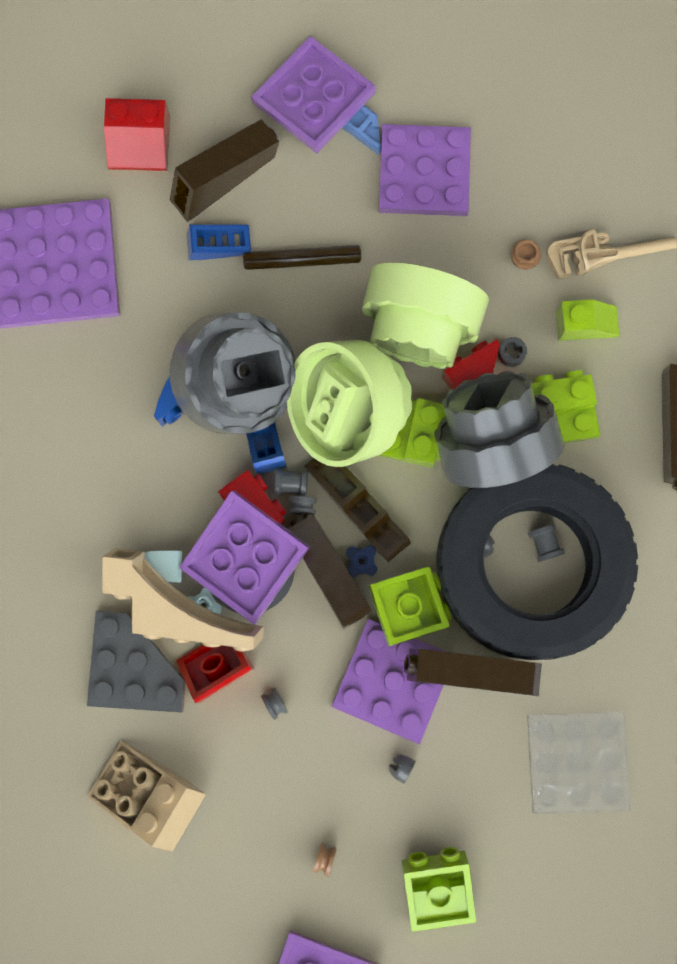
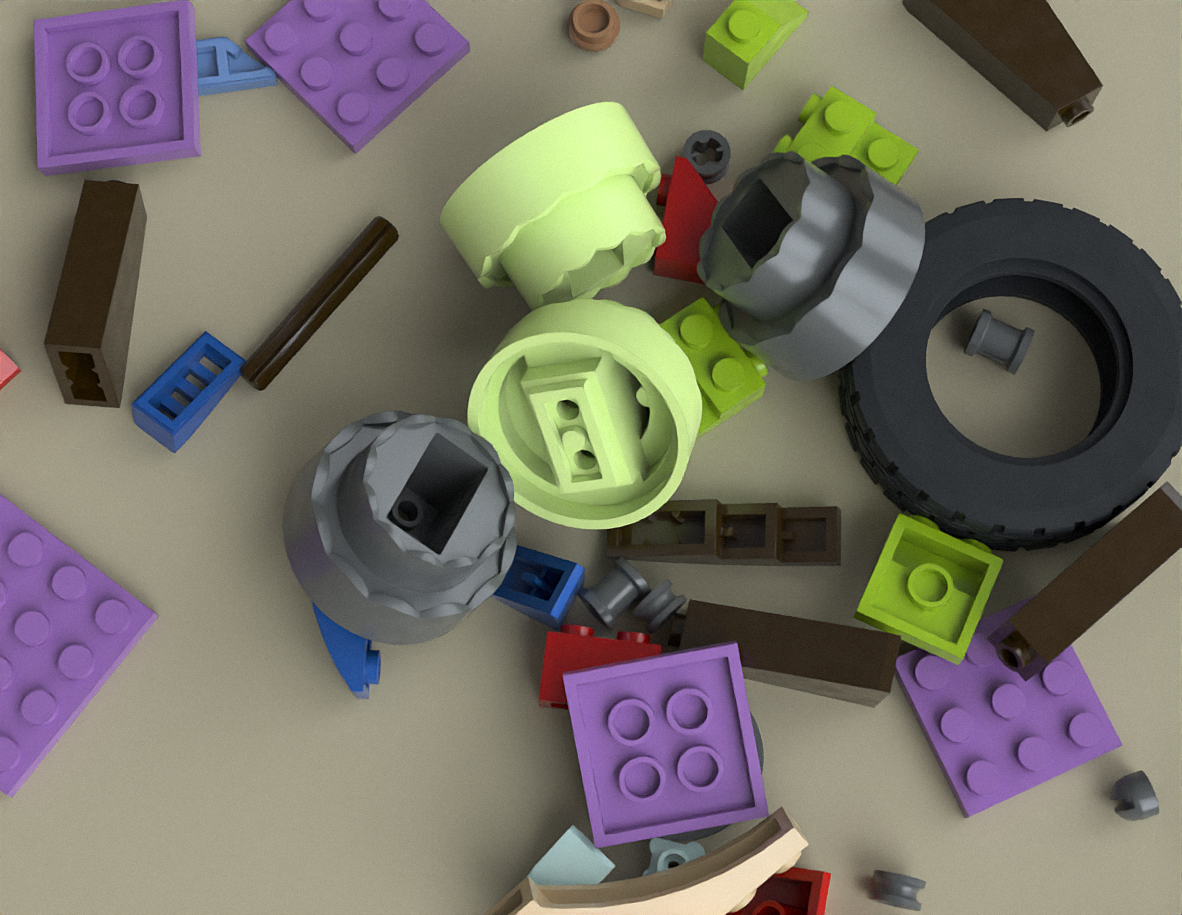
camera: 50 degrees left, 5 degrees down
dark blue plate [346,545,378,577] -> none

